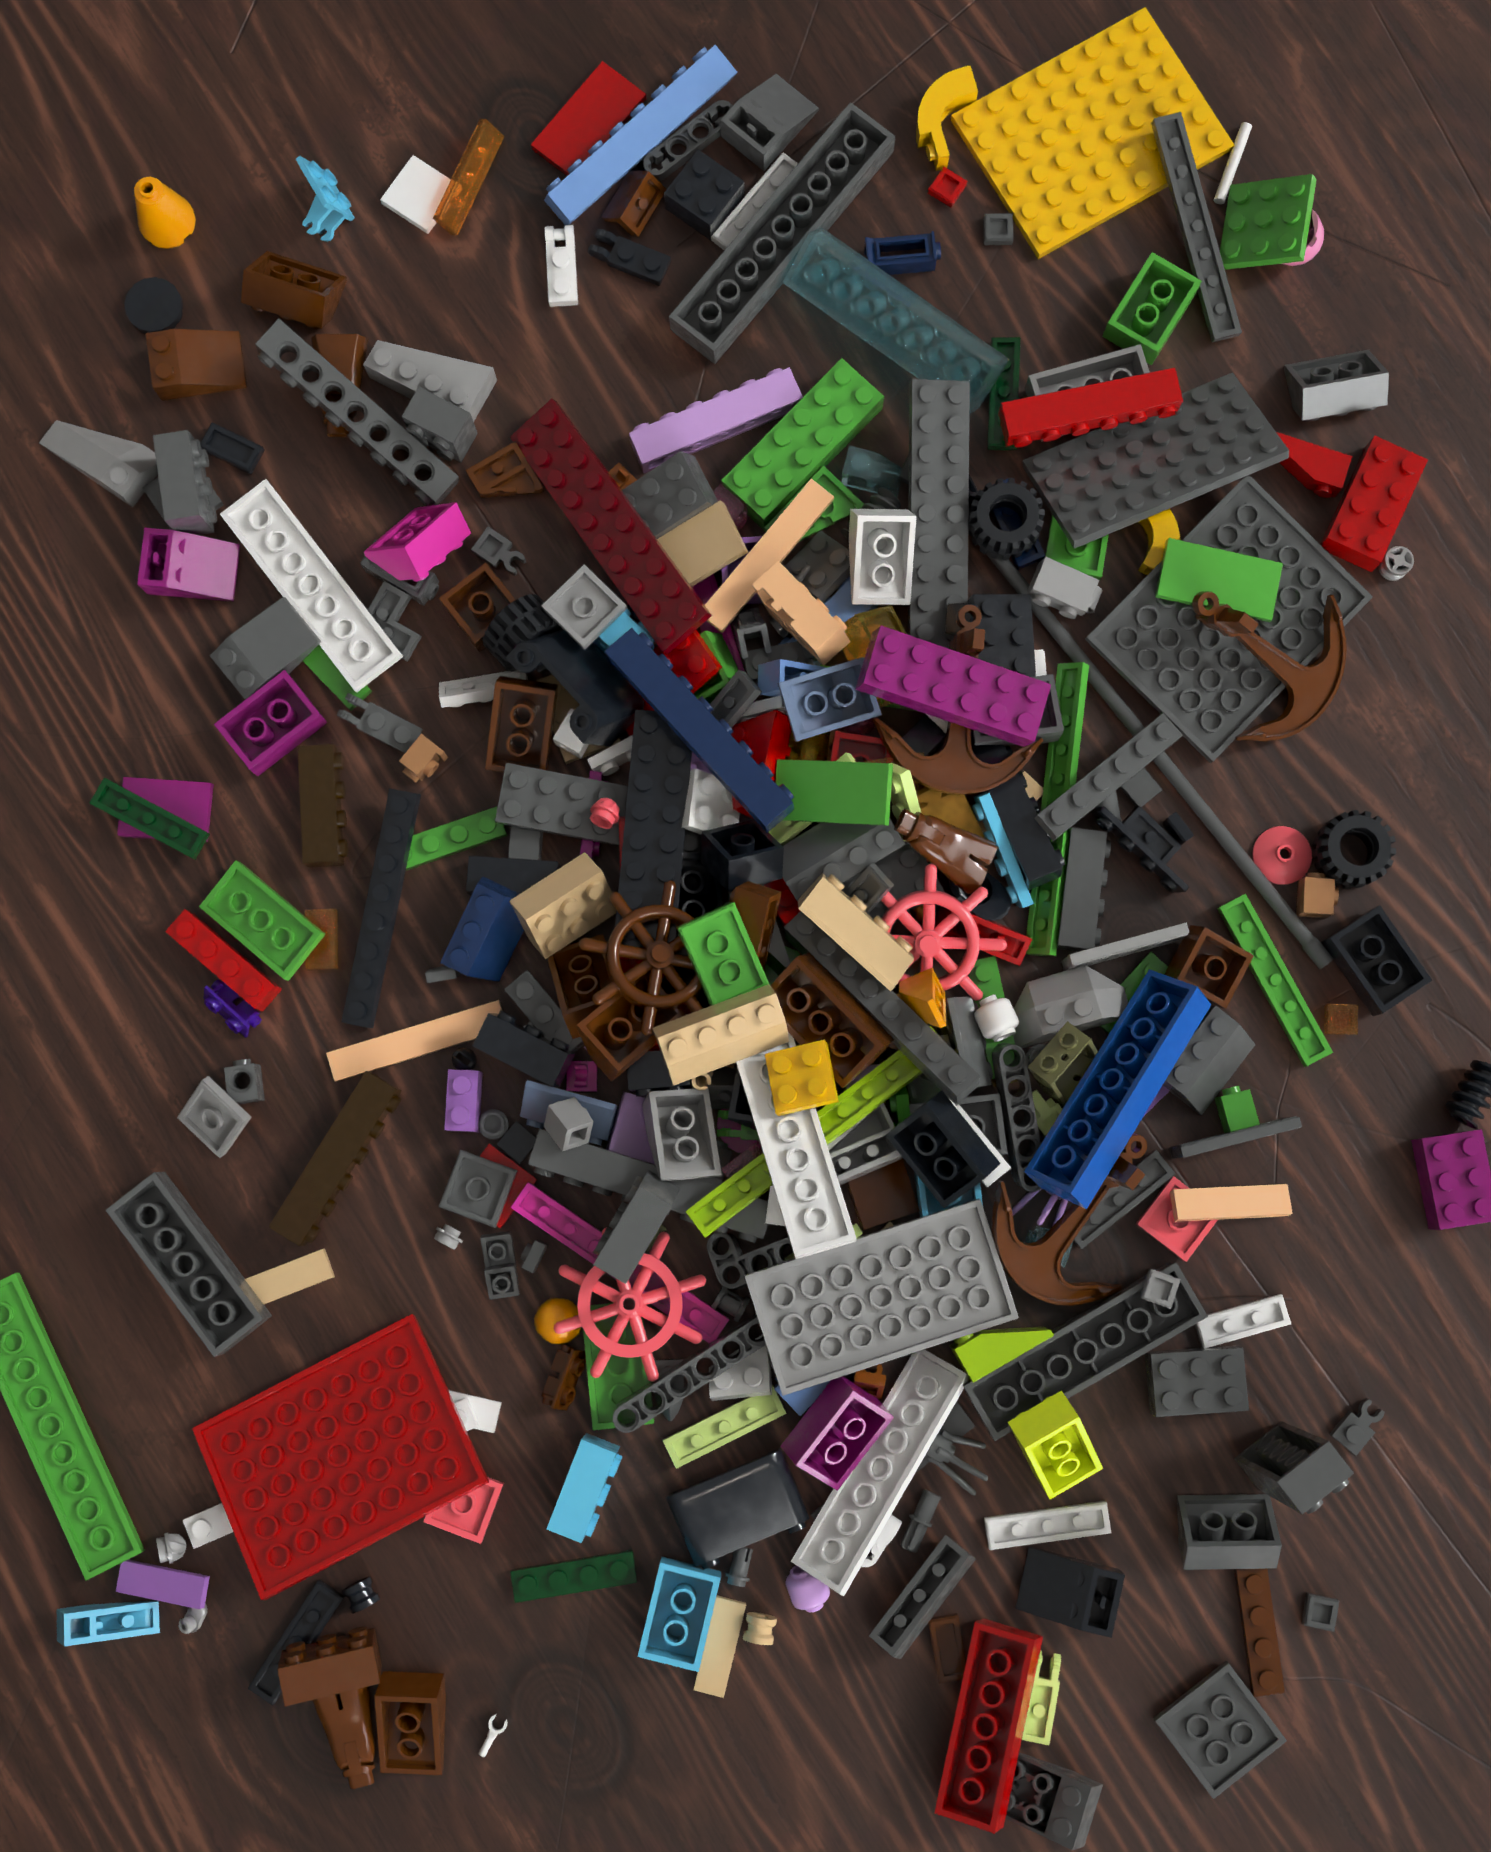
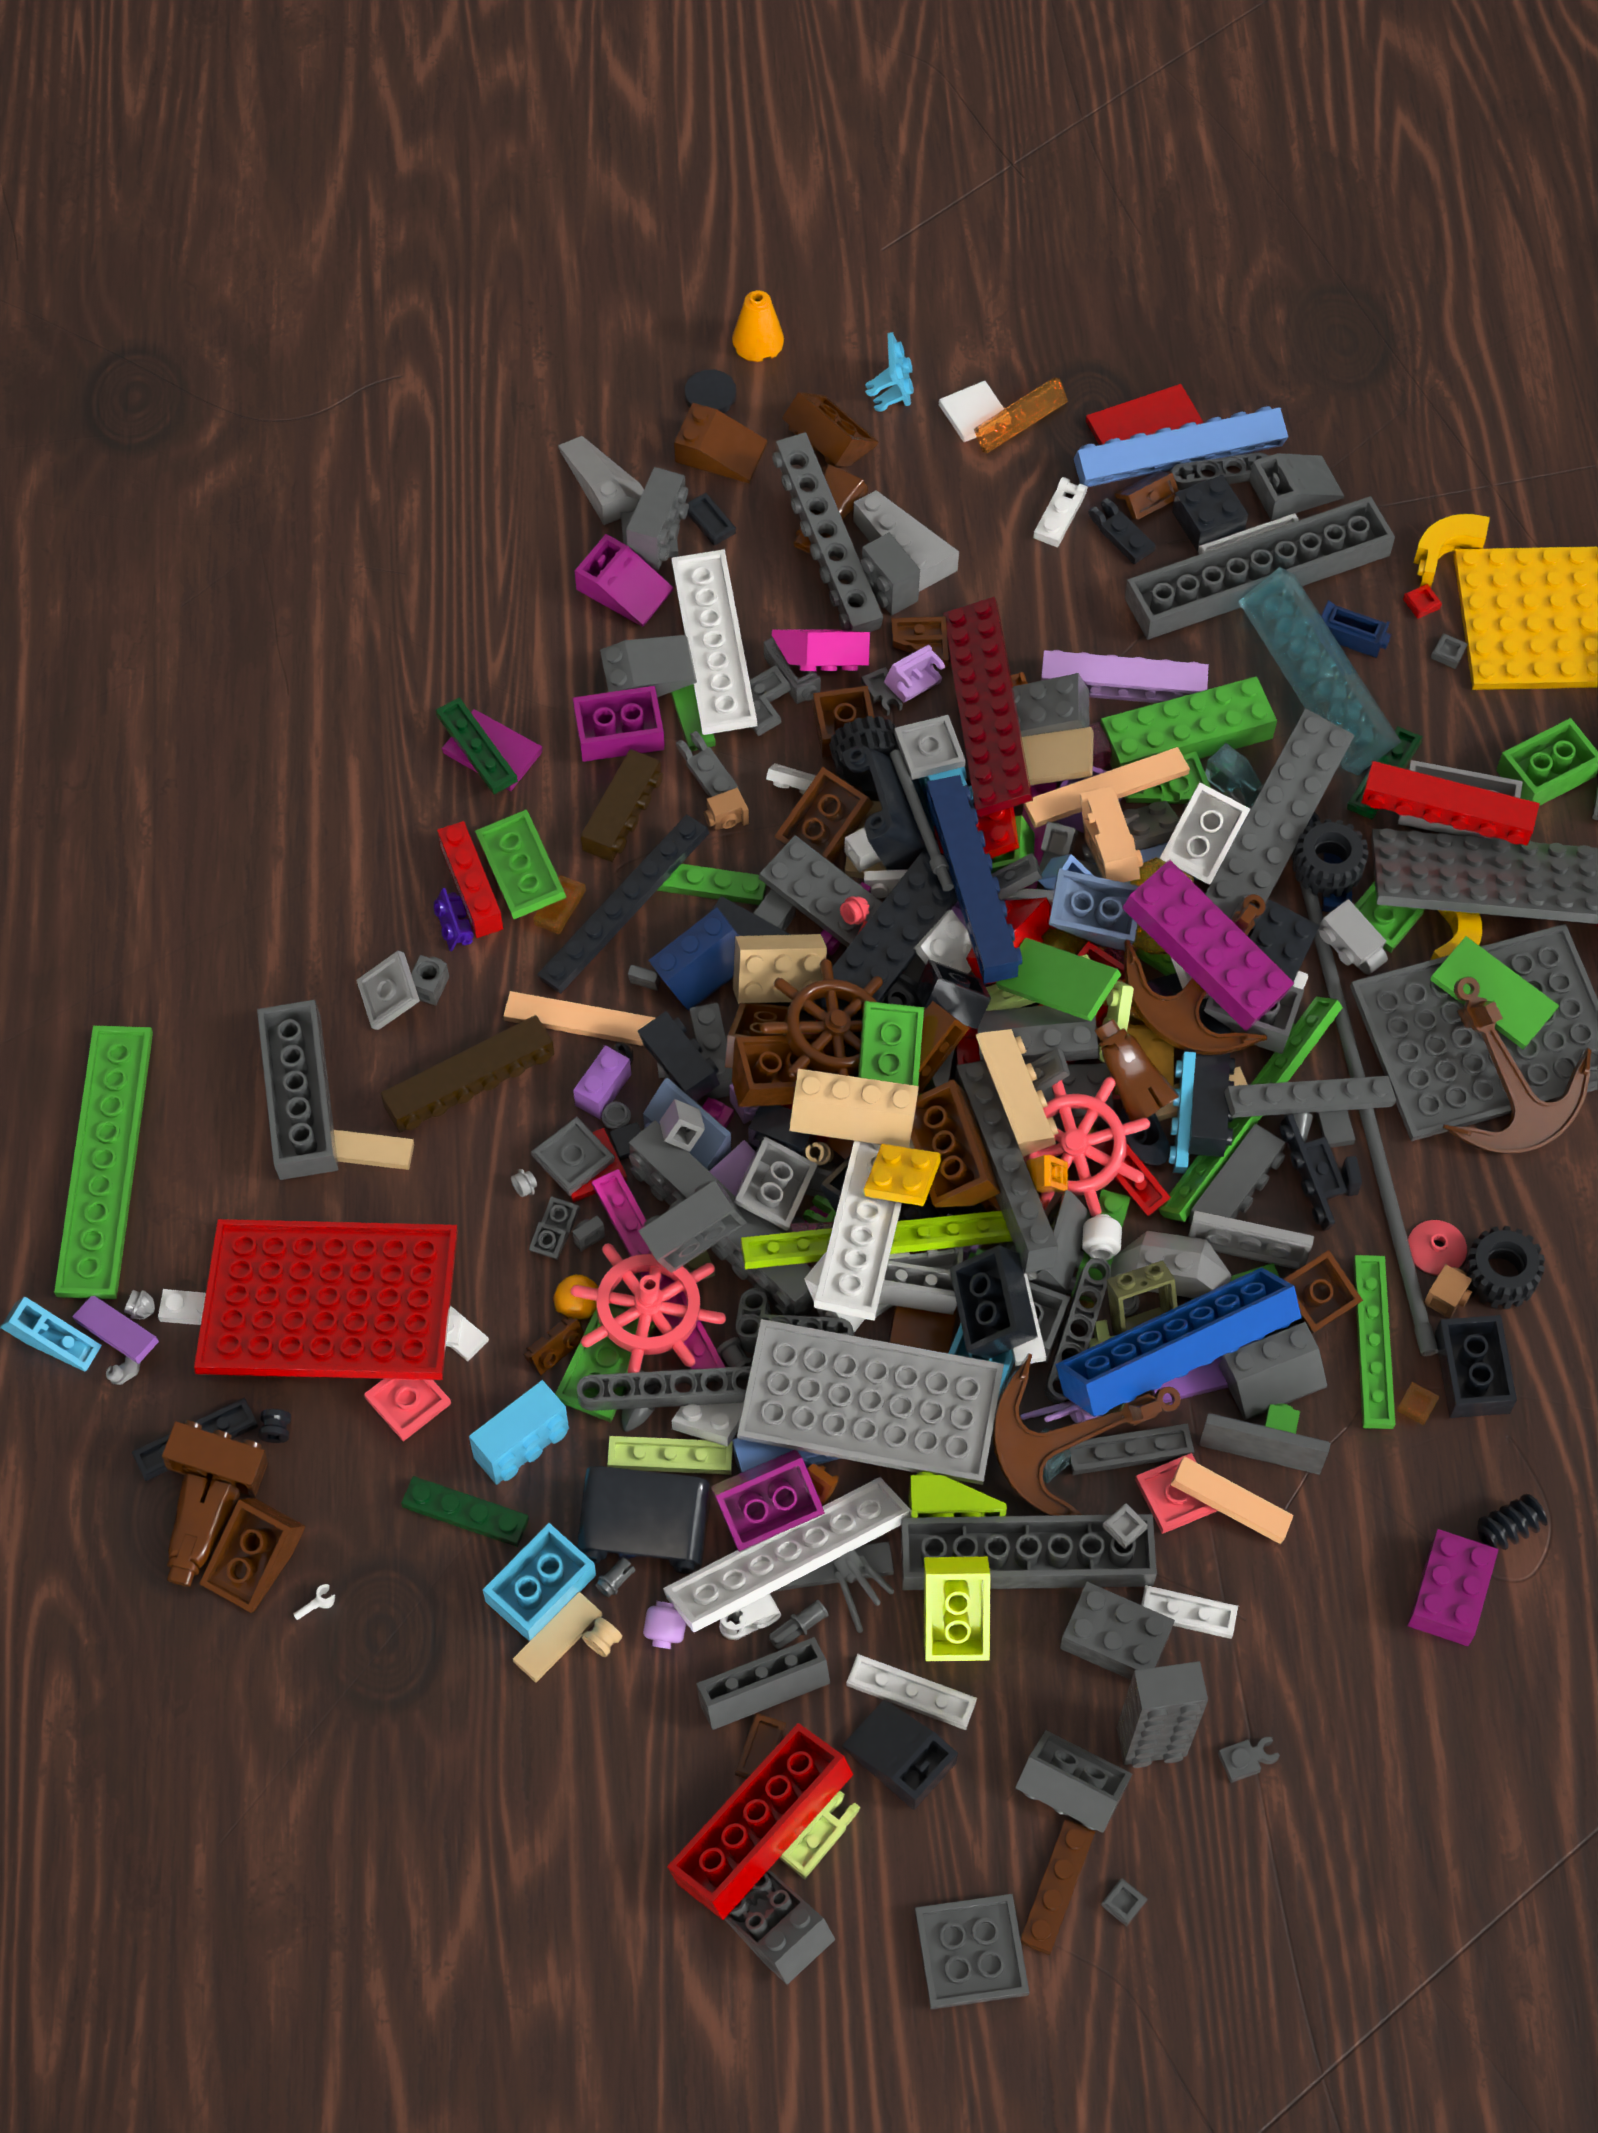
camera: 25 degrees right, 20 degrees down
none -> lavender hinge [884,645,945,703]
none -> dark grey bar [890,750,954,891]

